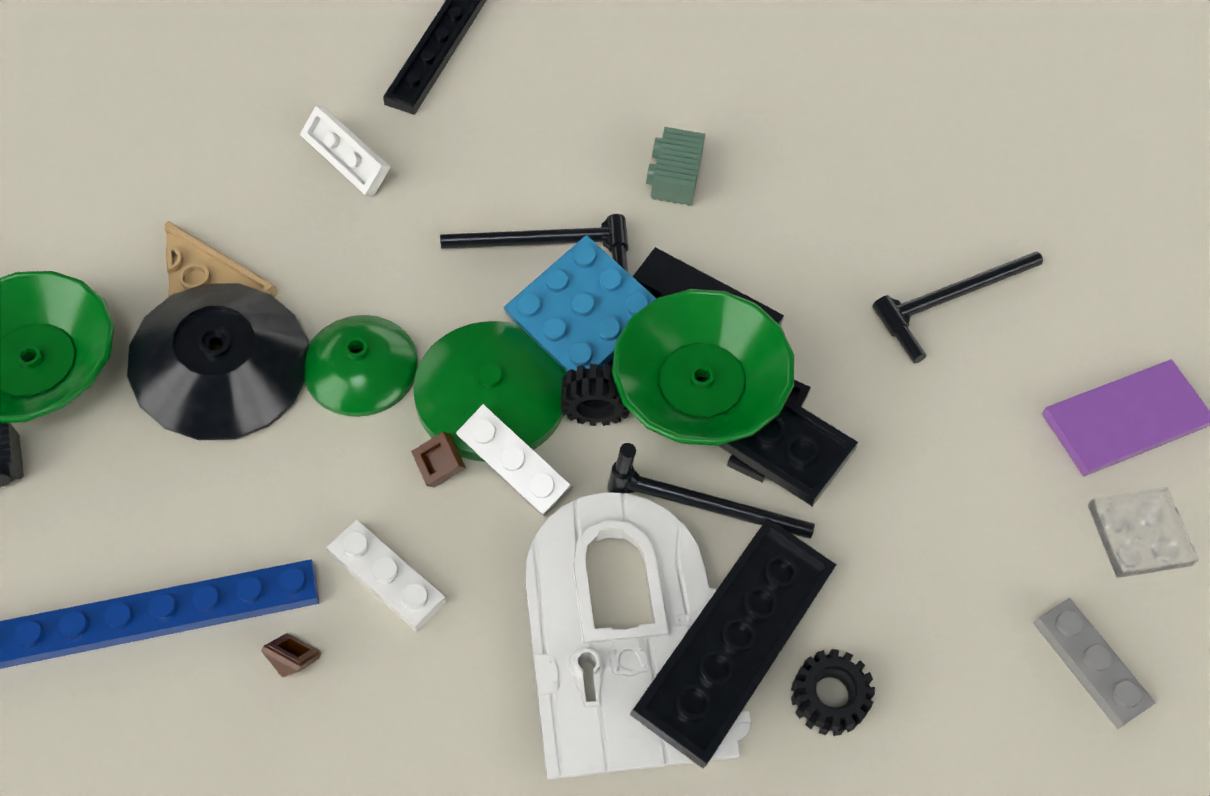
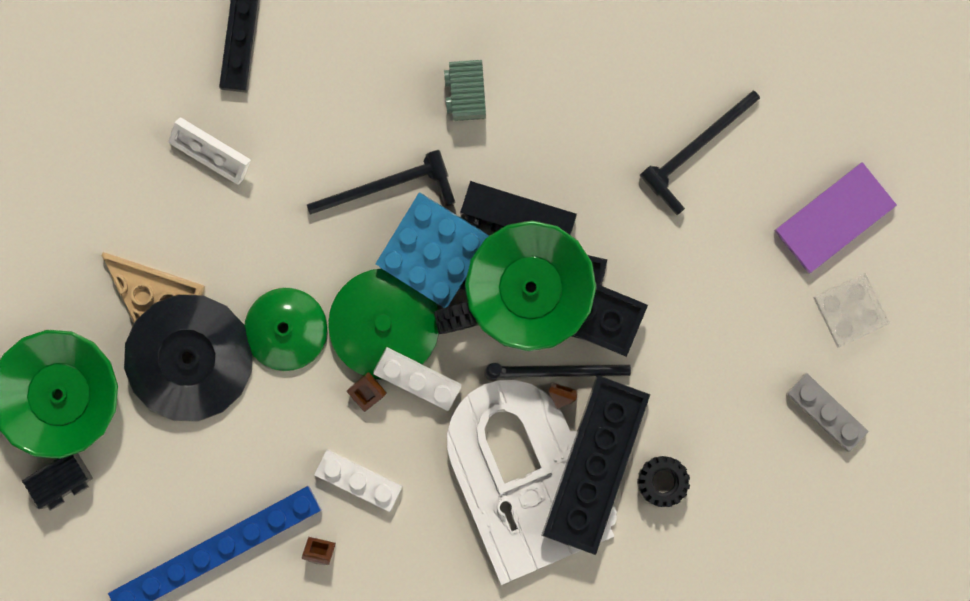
camera: 10 degrees left, 25 degrees up
none -> reddish brown slope [549,382,578,409]

